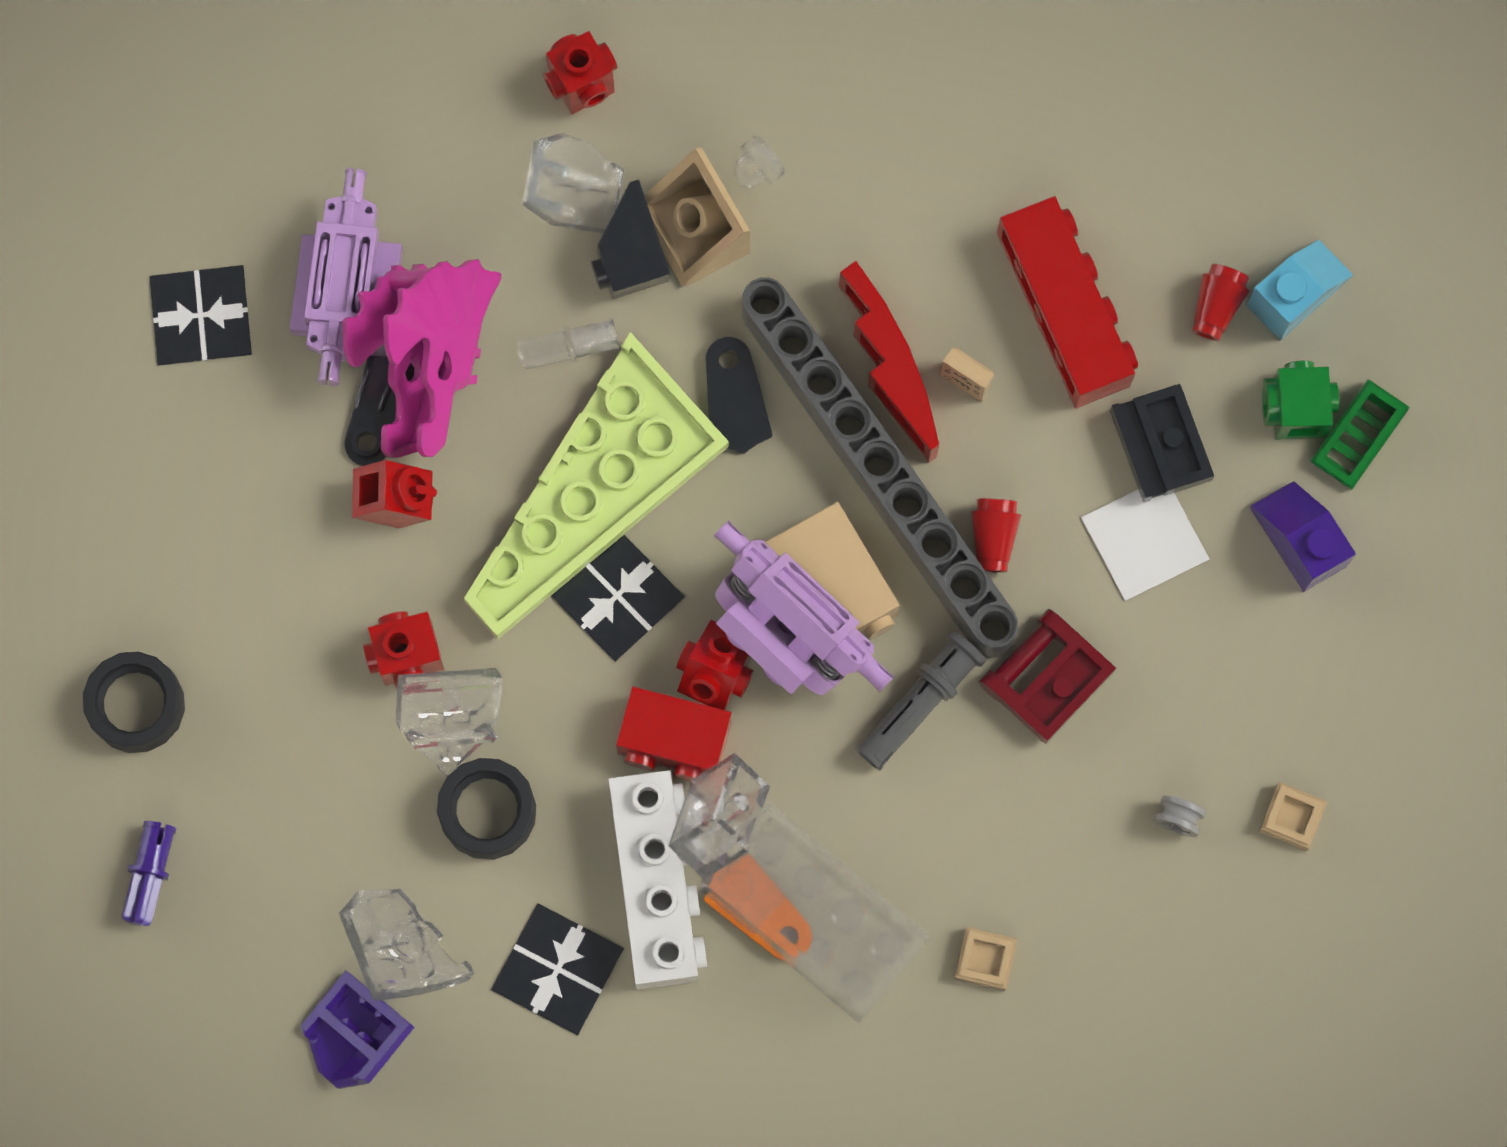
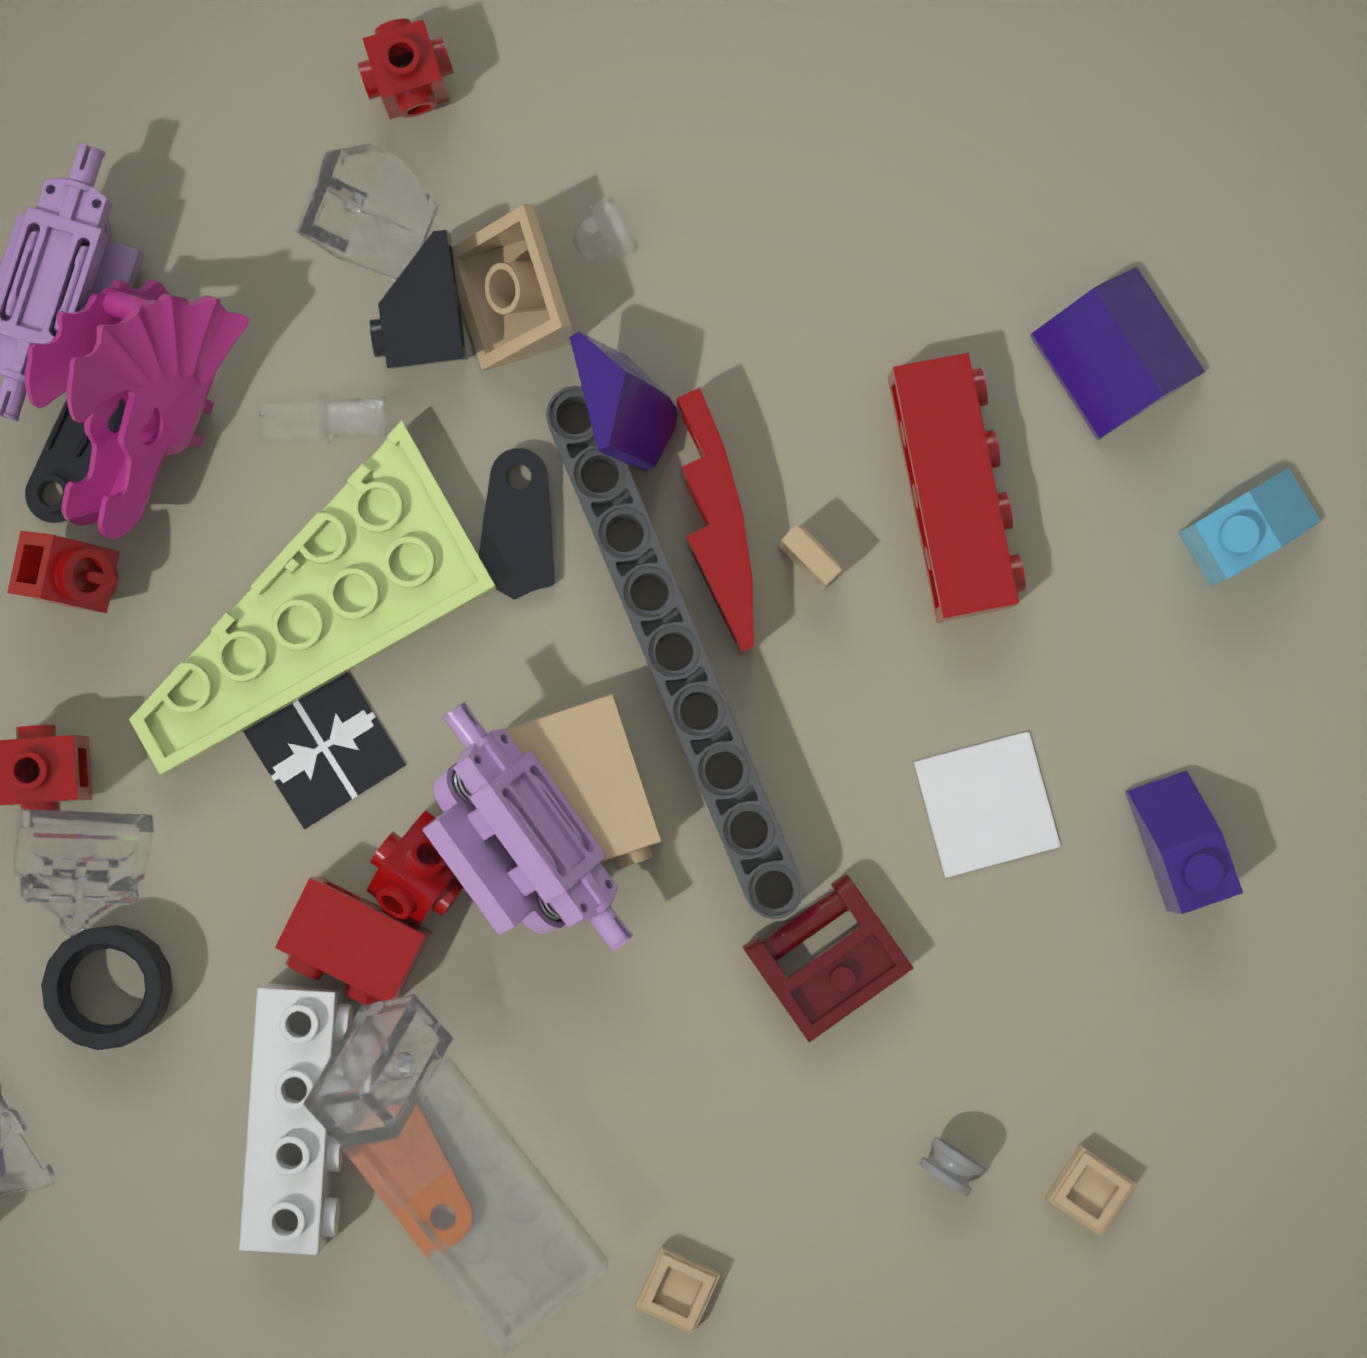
camera: 10 degrees right, 10 degrees up
black sticker [491,903,624,1036] -> none
dark grey pin [856,631,986,771] -> none
red cone [971,498,1022,573] -> none
black plate [1110,384,1214,503] -> none
red cone [1192,264,1249,342] -> none
green brick [1262,360,1339,440] -> none
green slope [1310,379,1410,490] -> none
none -> dark purple slope [569,331,677,472]
none -> dark purple slope [1030,267,1205,440]

